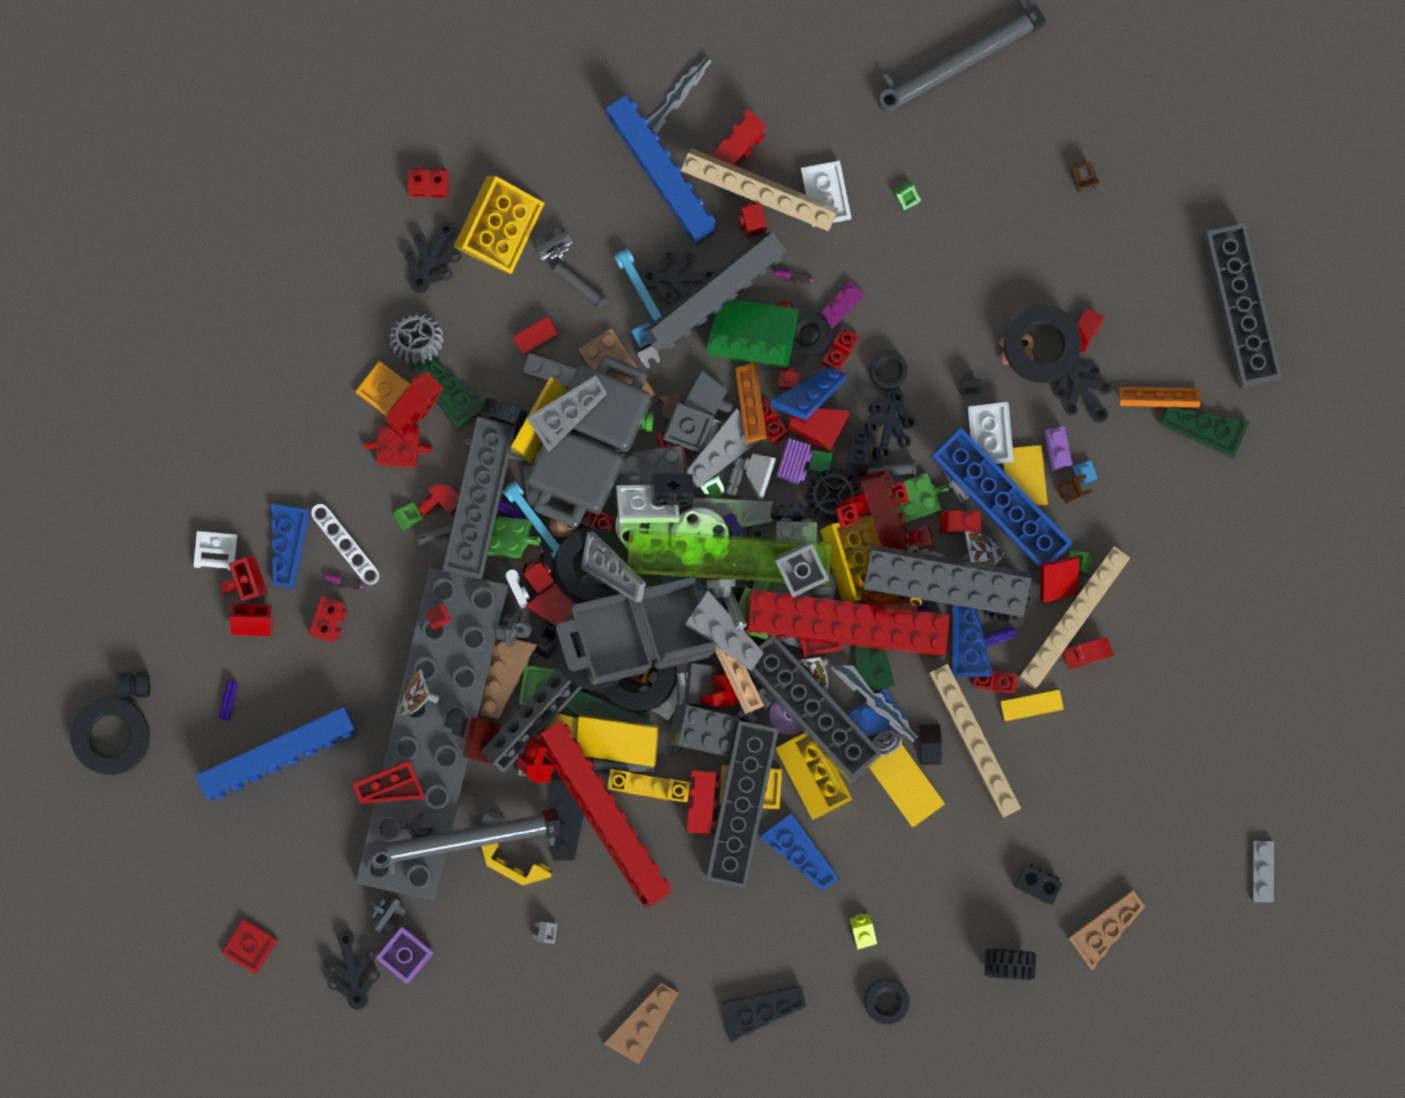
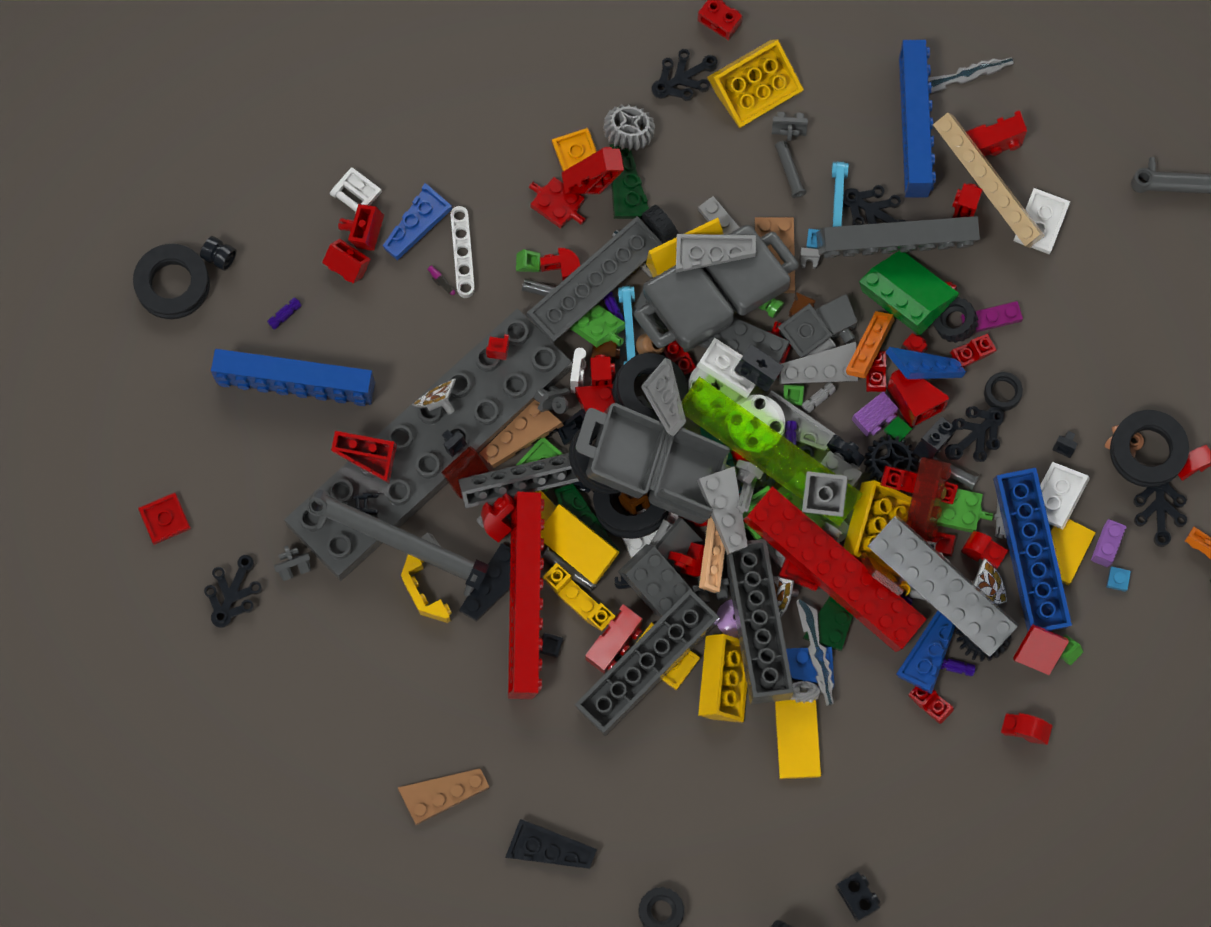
camera: 35 degrees right, 10 degrees down
red brick [308,596,348,643] -> none
medium lavender brick [376,926,435,984] -> none
red slope [512,316,559,355] -> none
light grey tile [533,921,558,944] -> none
white slope [744,454,776,501] -> none
blue wing [760,813,840,891] -> none
piece [775,269,814,283] -> none
neon yellow bracket [850,914,877,949] -> none
bright green slope [892,181,921,211] -> none
black slope [920,724,942,765] -> none
tan brick [928,664,1021,818] -> none
yellow tile [1000,690,1064,722] -> none
tan brick [1018,546,1130,689] -> none
reddish brown window [1058,474,1093,503] -> none
none -> black tile [539,632,563,658]

